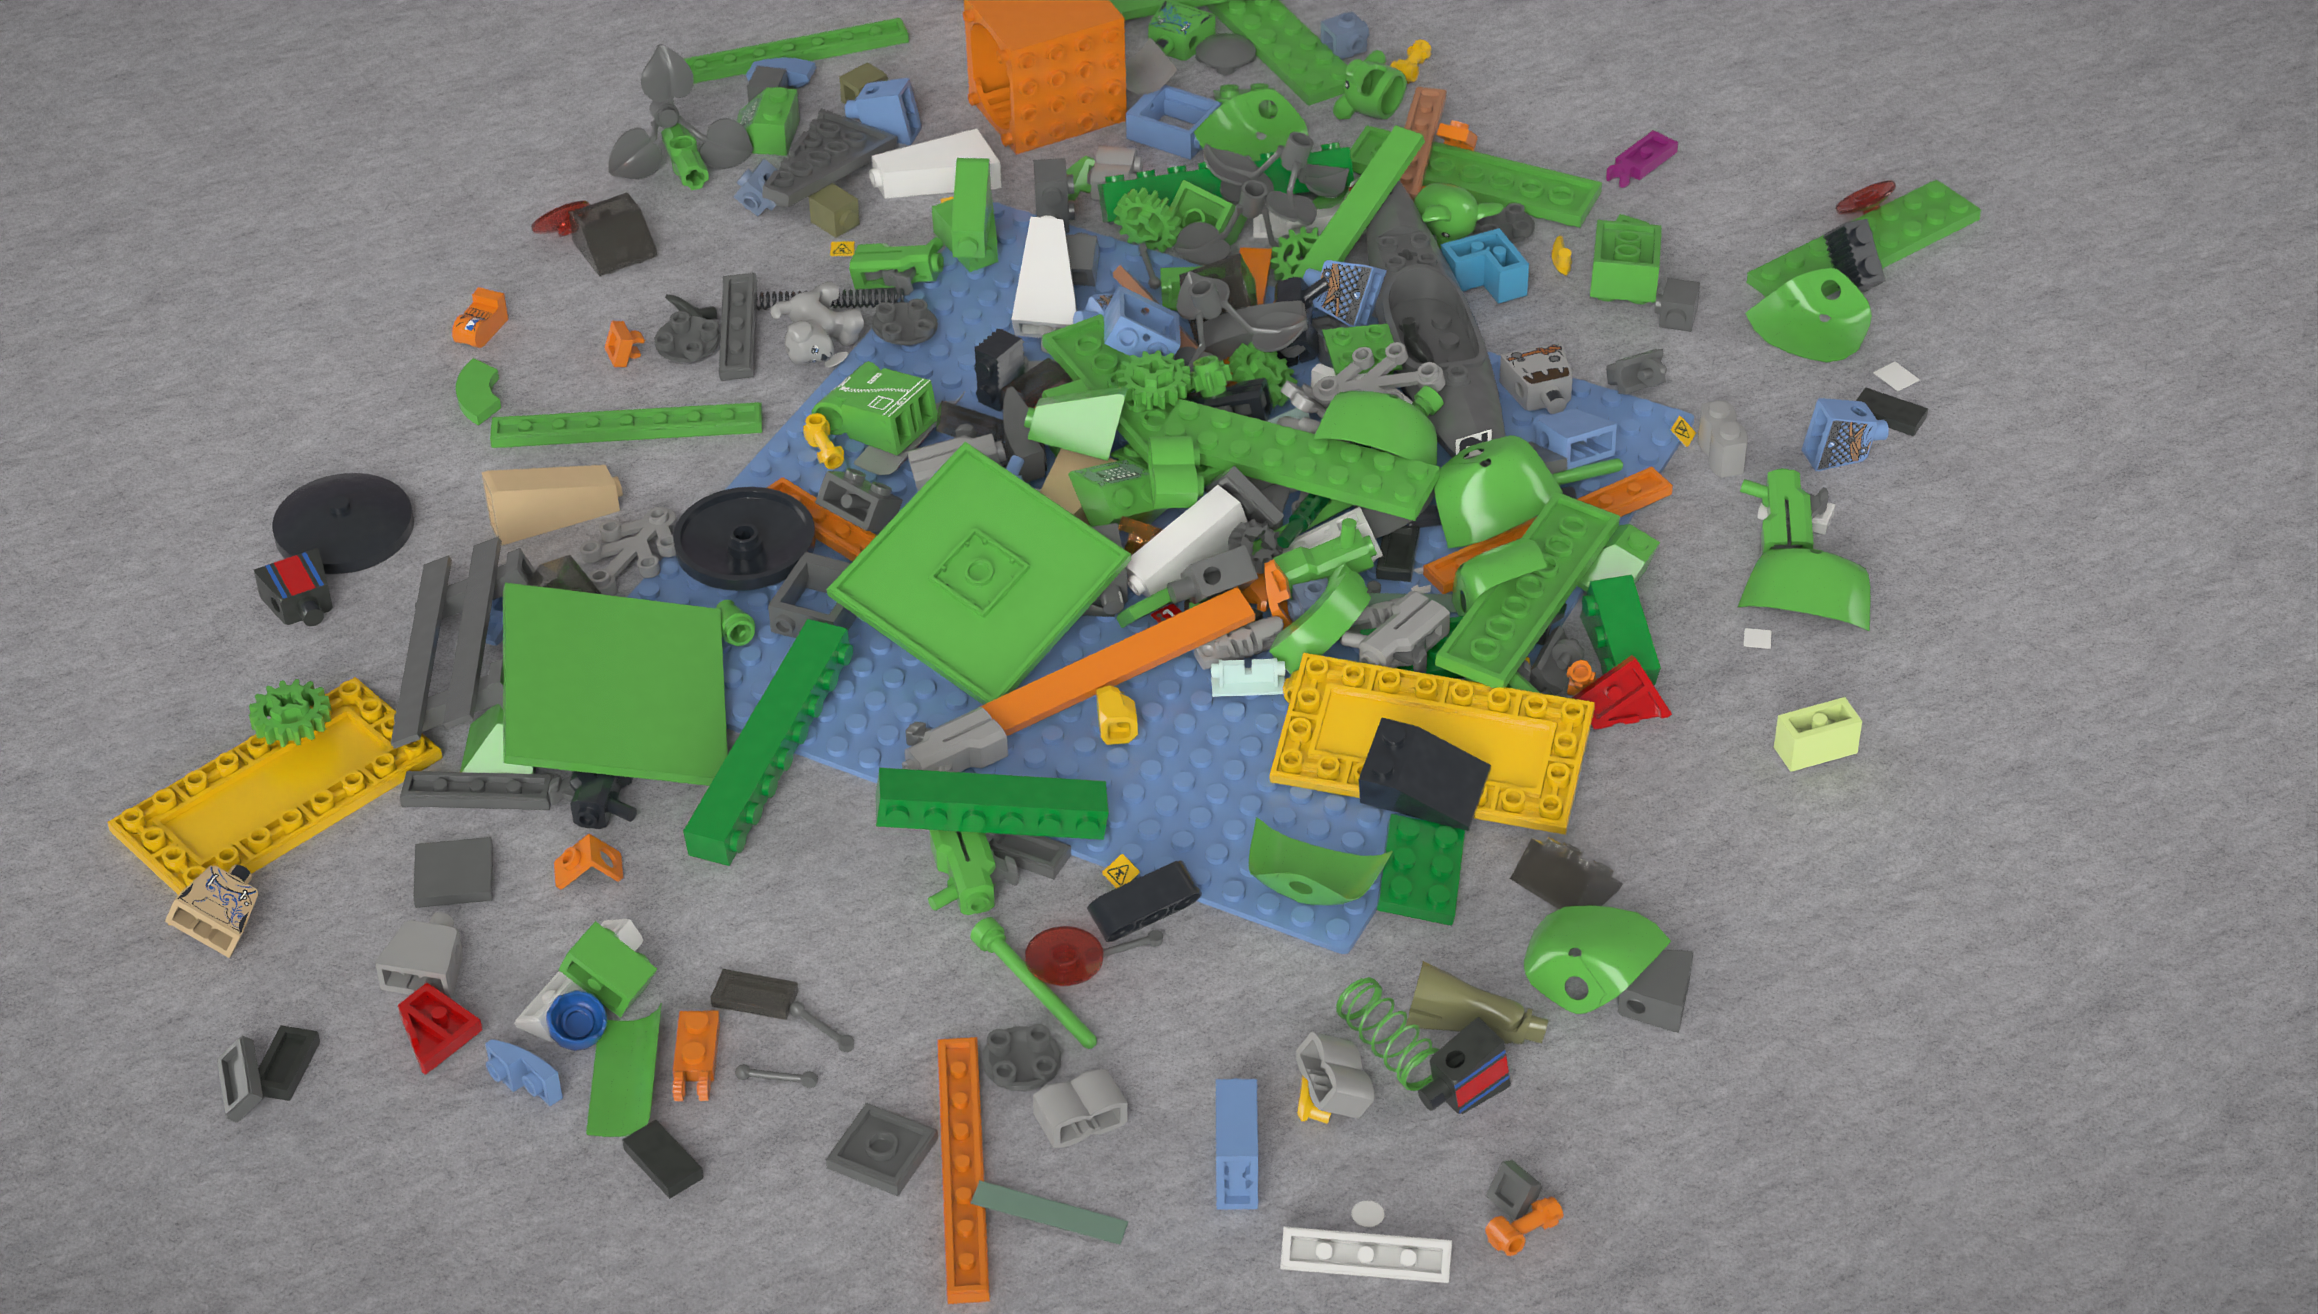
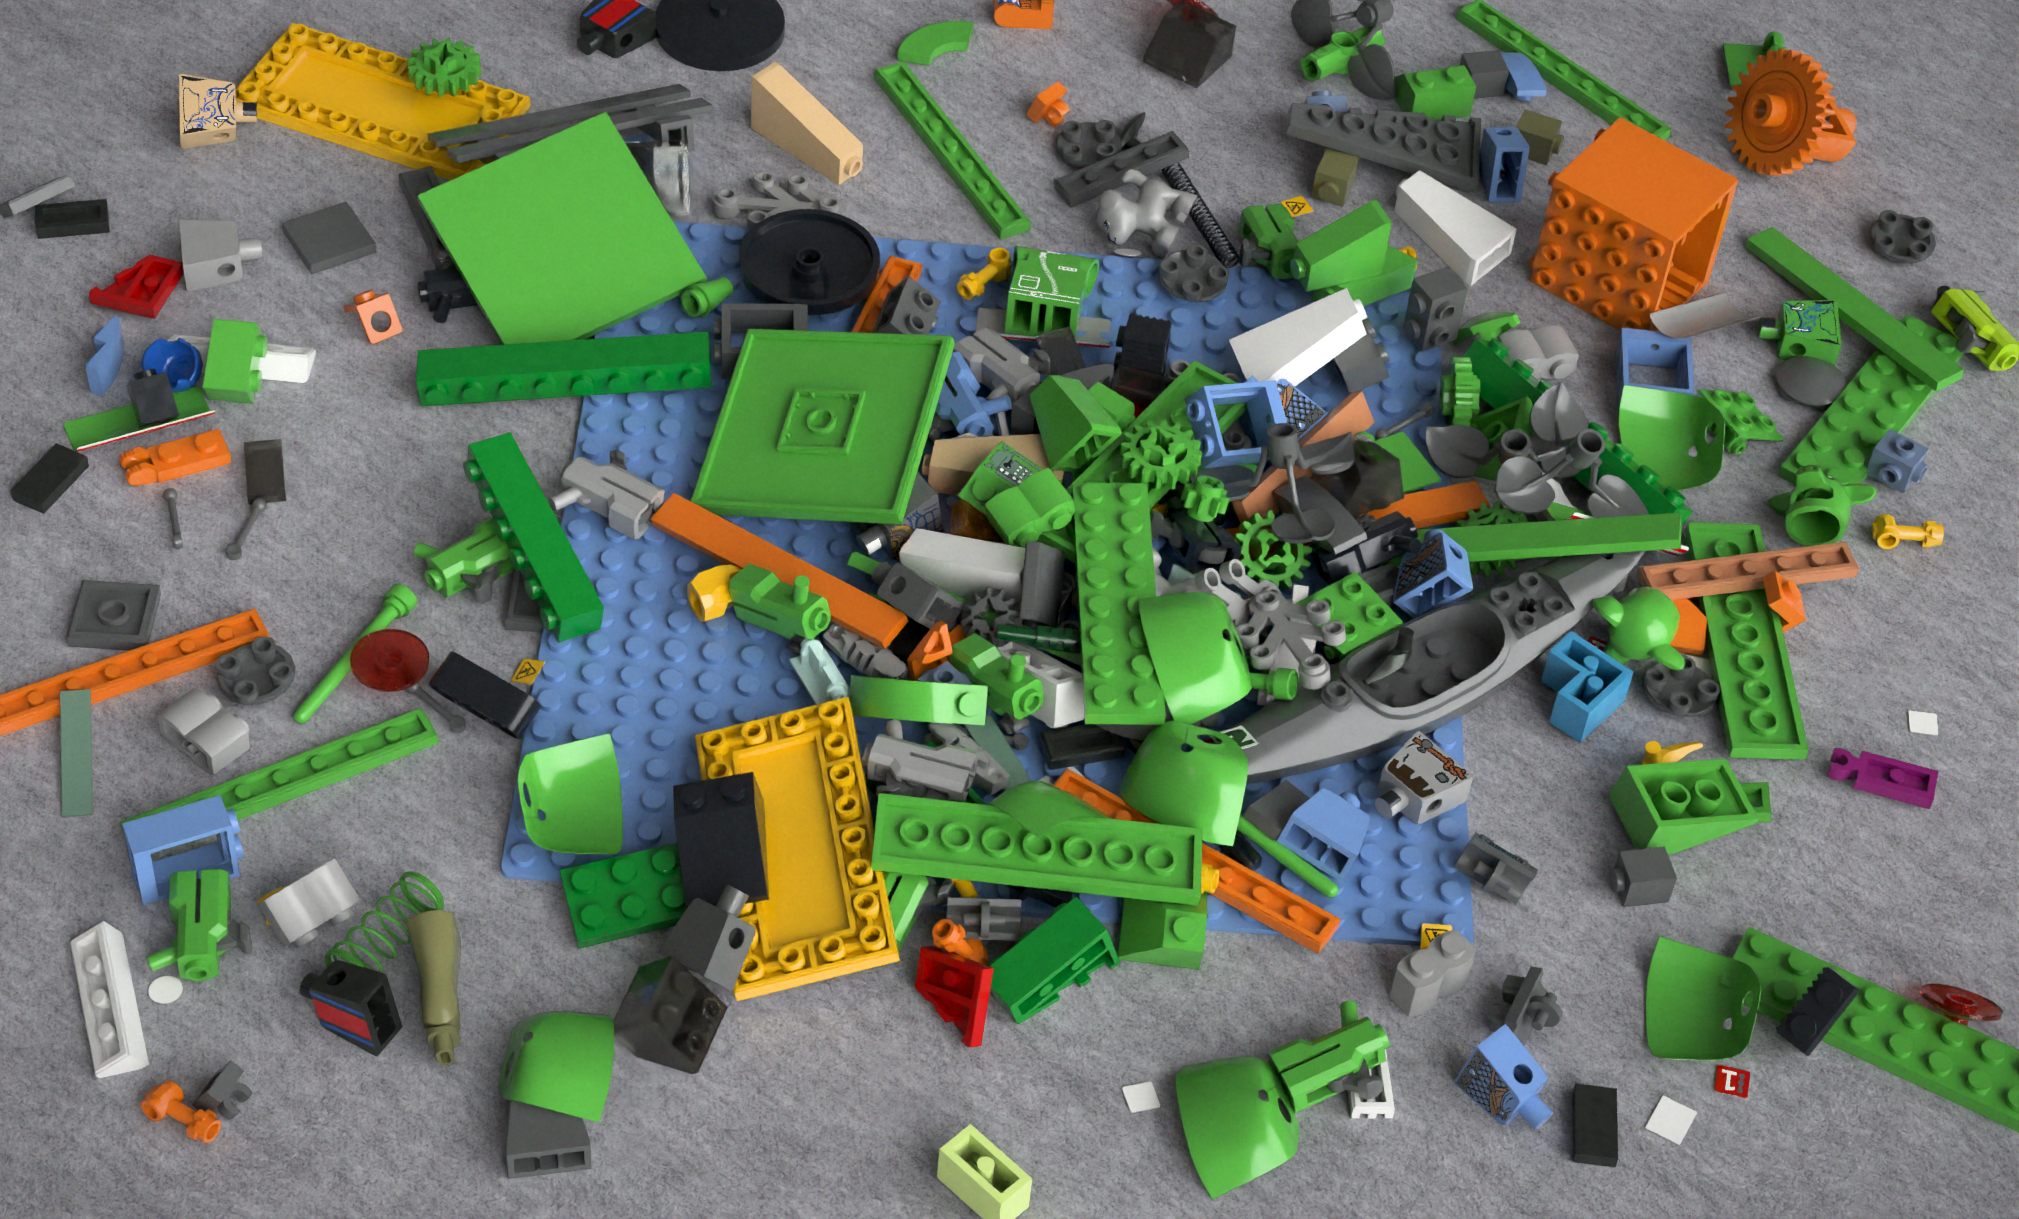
camera: 60 degrees right, 5 degrees up
none -> bright green tile [120,708,438,854]
none -> black brick [127,369,179,428]
none -> bright green piece [146,869,252,981]
none -> dark grey torso [658,884,756,991]
none -> bright green piece [729,563,831,656]
none -> dark grey hips [1488,966,1563,1046]
none -> red sticker [1715,1065,1750,1098]
none -> white sticker [1908,710,1938,735]

